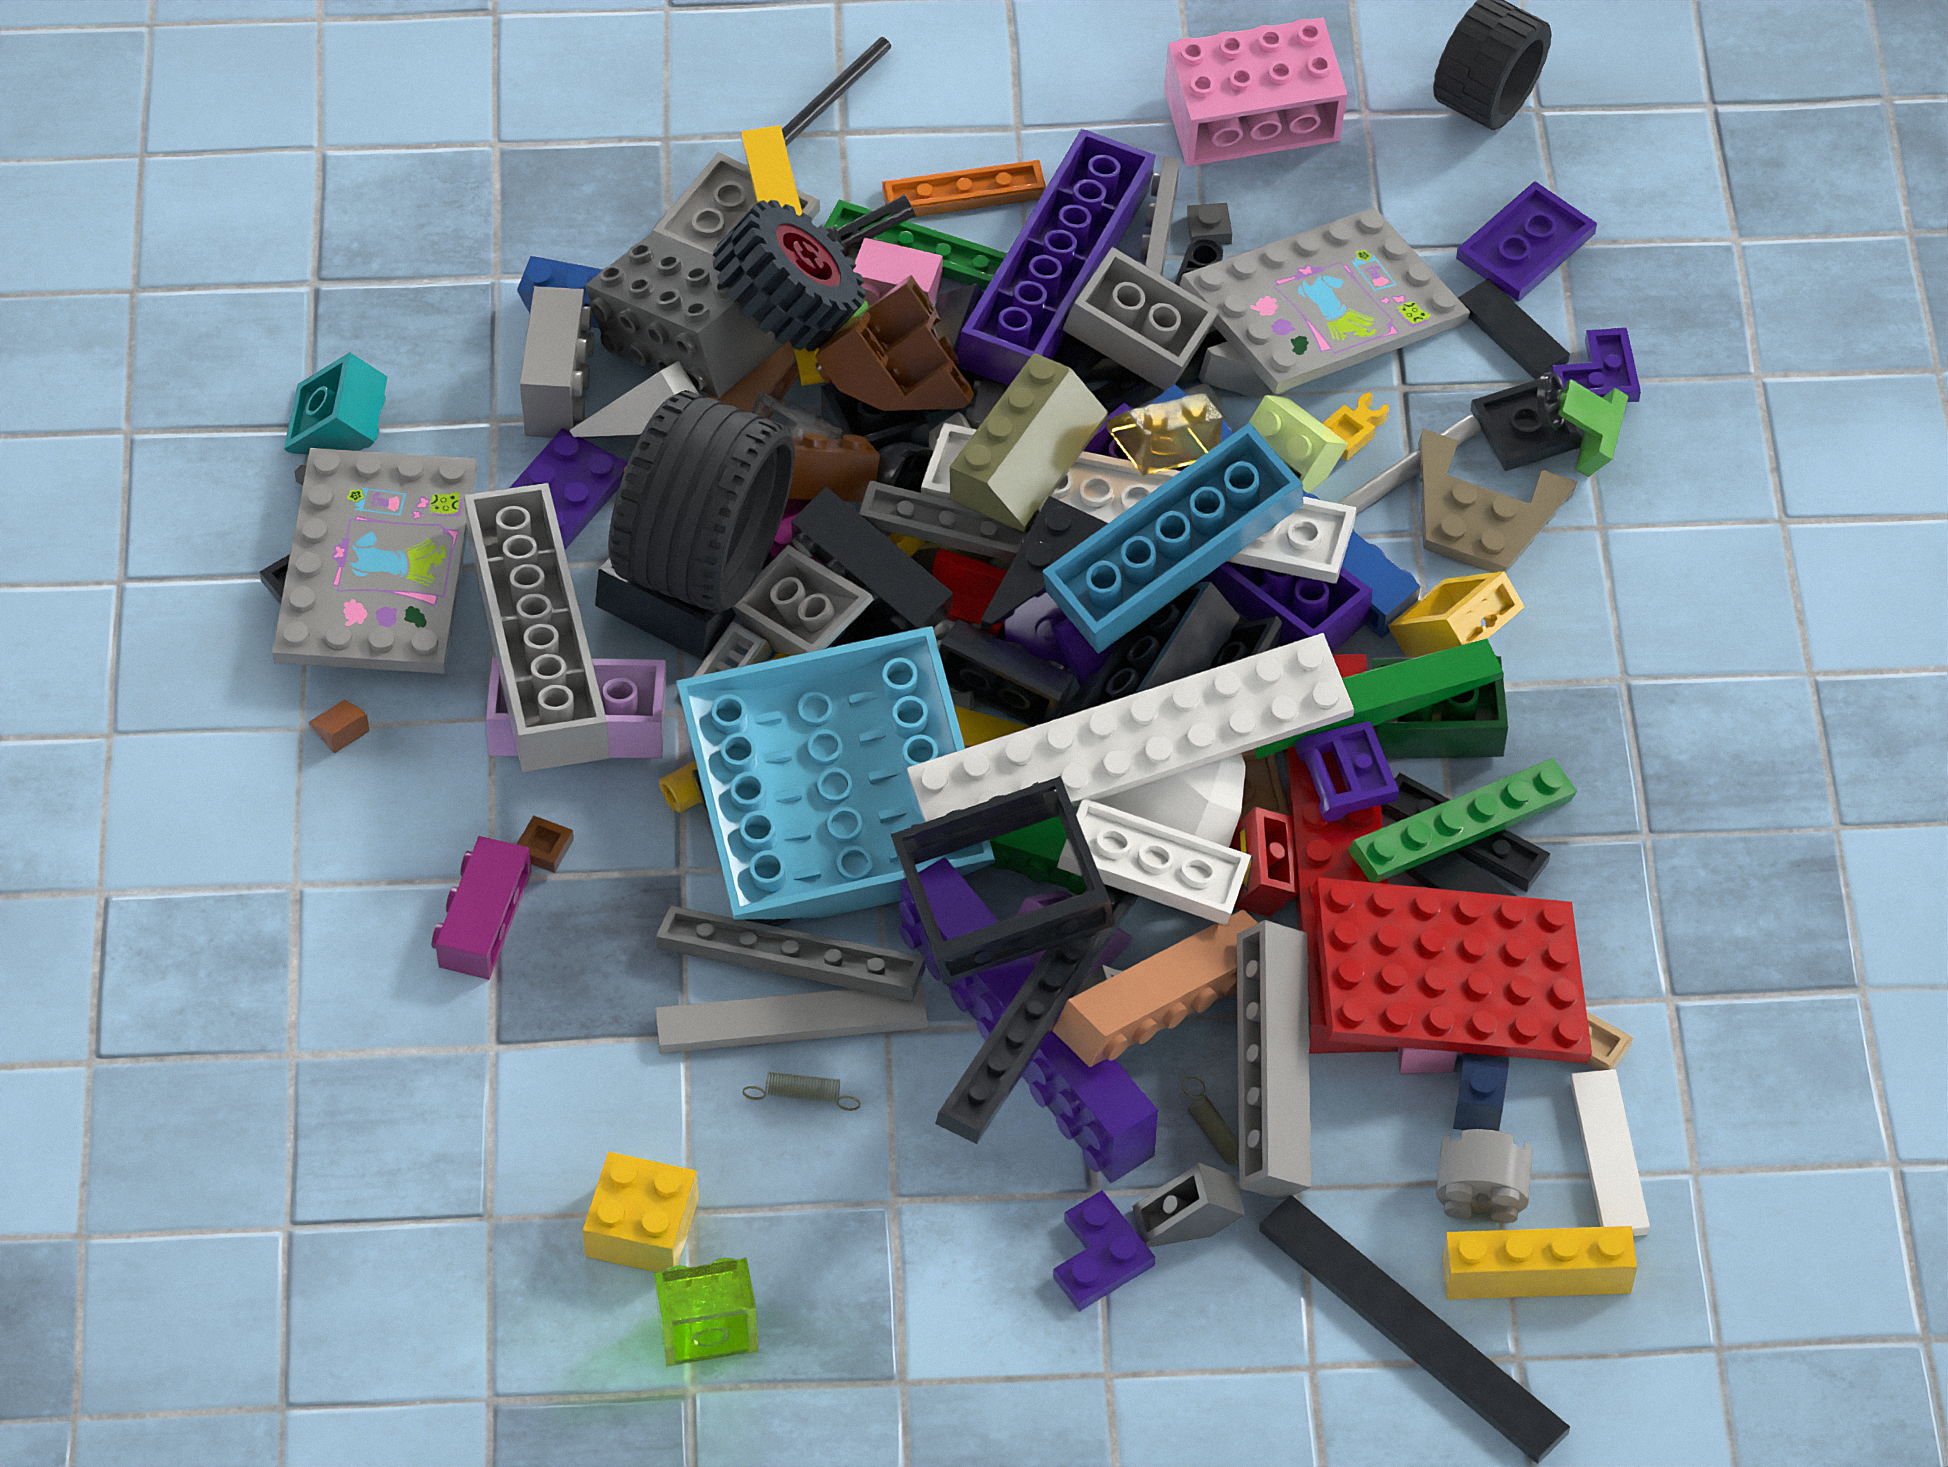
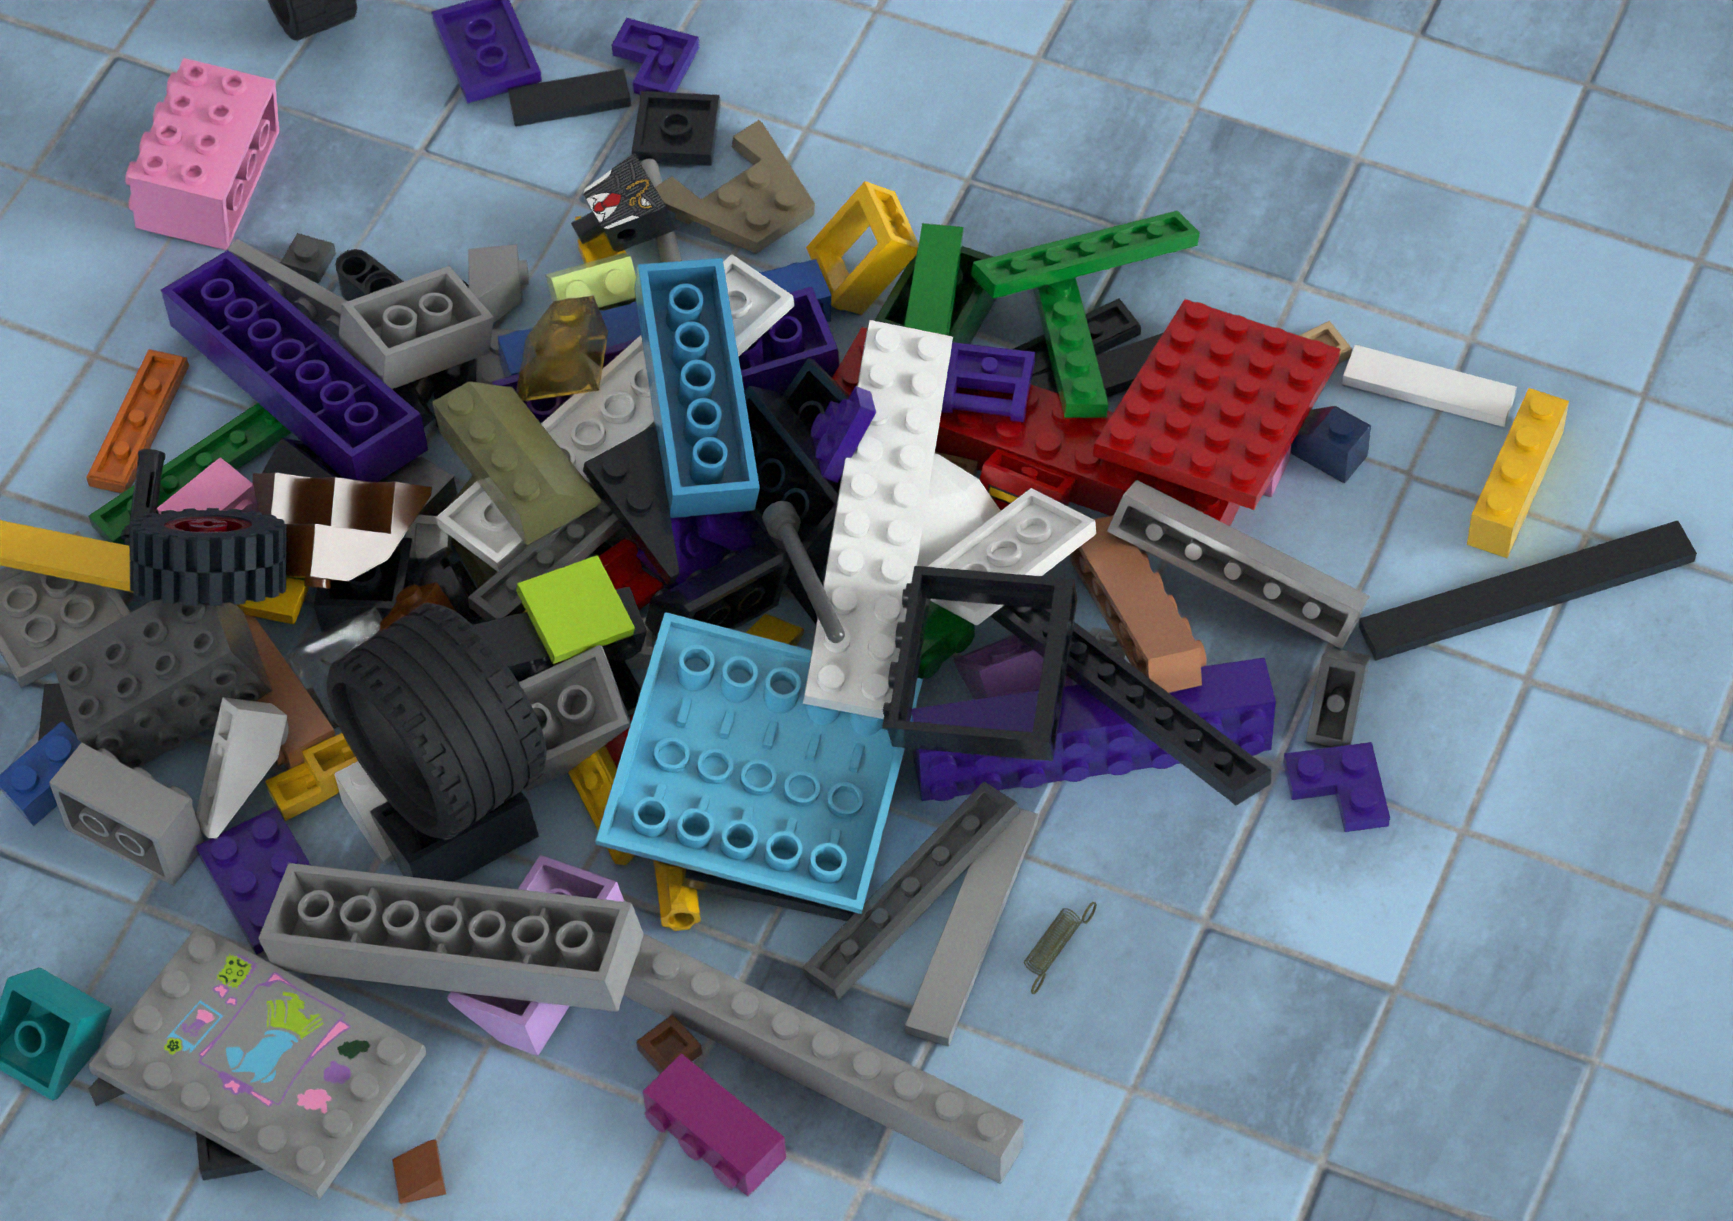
camera: 60 degrees left, 0 degrees up
yellow brick [583,1151,699,1276] -> none
clear neon green brick [654,1258,759,1367] -> none
white slope [693,621,773,677] -> none
light grey plate [1179,207,1470,394] -> none
olive piece [1182,1077,1239,1166] -> none
light grey brick [1436,1129,1533,1223] -> none
bright green piece [1537,372,1628,477] -> none
none -> lime tile [516,555,635,664]
none -> torso [571,154,676,252]
none -> light grey brick [624,934,1024,1183]
none -> dark grey piece [762,501,845,643]
none -> dark purple plate [811,386,876,483]
none -> green plate [971,210,1200,299]

